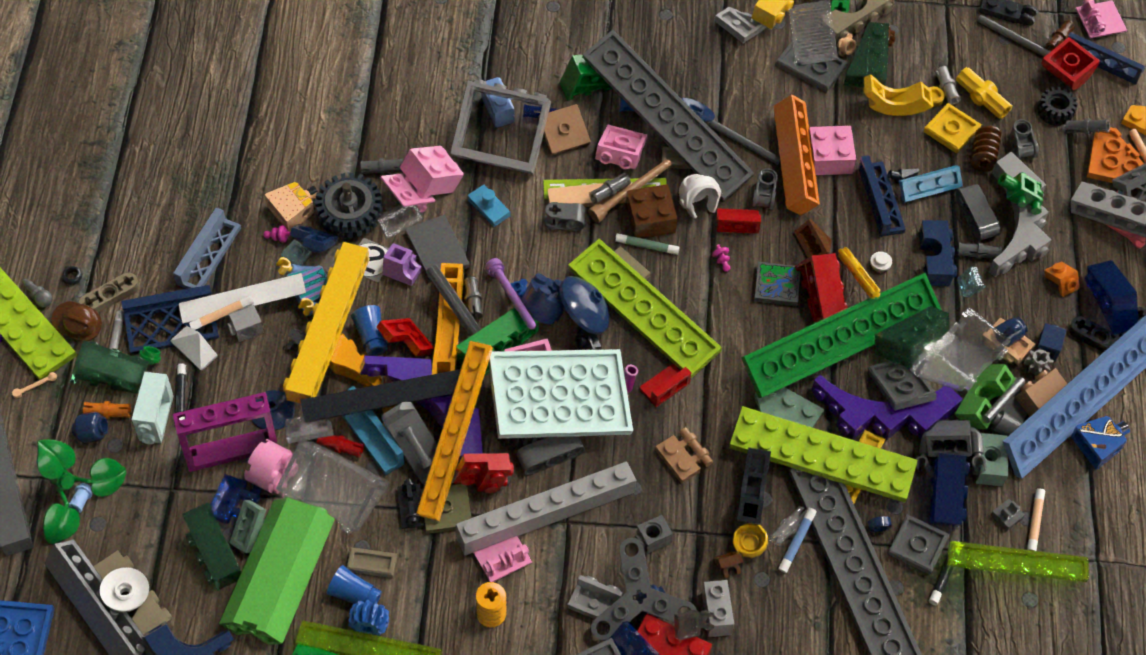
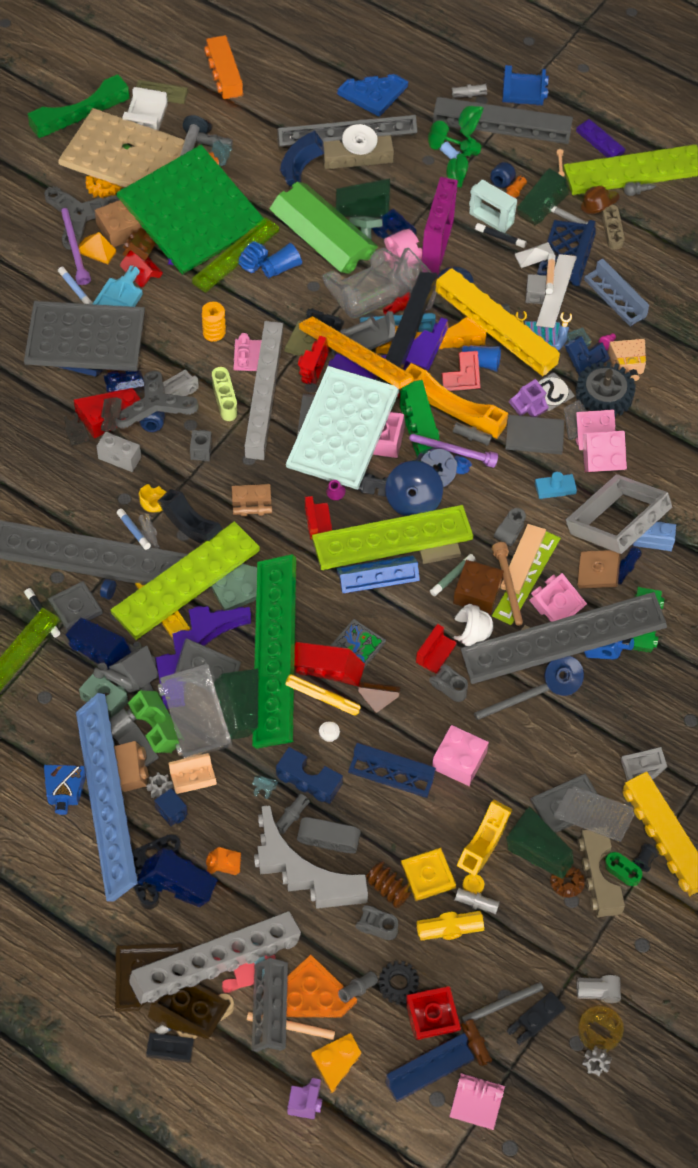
camera: 120 degrees right, 0 degrees up
black piece [62,266,82,285] -> none
green plate [139,346,161,365] -> none
dark tan tile [347,547,398,578] -> none
dark grey pin [361,158,403,175] -> none
dark grey axle [426,264,481,337] -> none
dark grey pin [589,173,631,204] -> none
dark pink hair [712,244,730,272] -> none
reddish brown tile [713,551,743,578] -> none
orange brick [773,94,820,216] -> none
light nougat plate [837,33,856,57] -> none
black bar [887,169,919,183] -> none
dark azure plate [899,165,963,202] -> none
flat silver bar [982,377,1025,423] -> none
dark grey tile [991,499,1025,531] -> none
dark blue piece [994,317,1028,347] -> none
green piece [998,172,1043,215] -> none
light nougat bar [1027,489,1045,554] -> none
none -> yellowish green beam [212,367,237,421]
none -> fence [336,555,420,594]

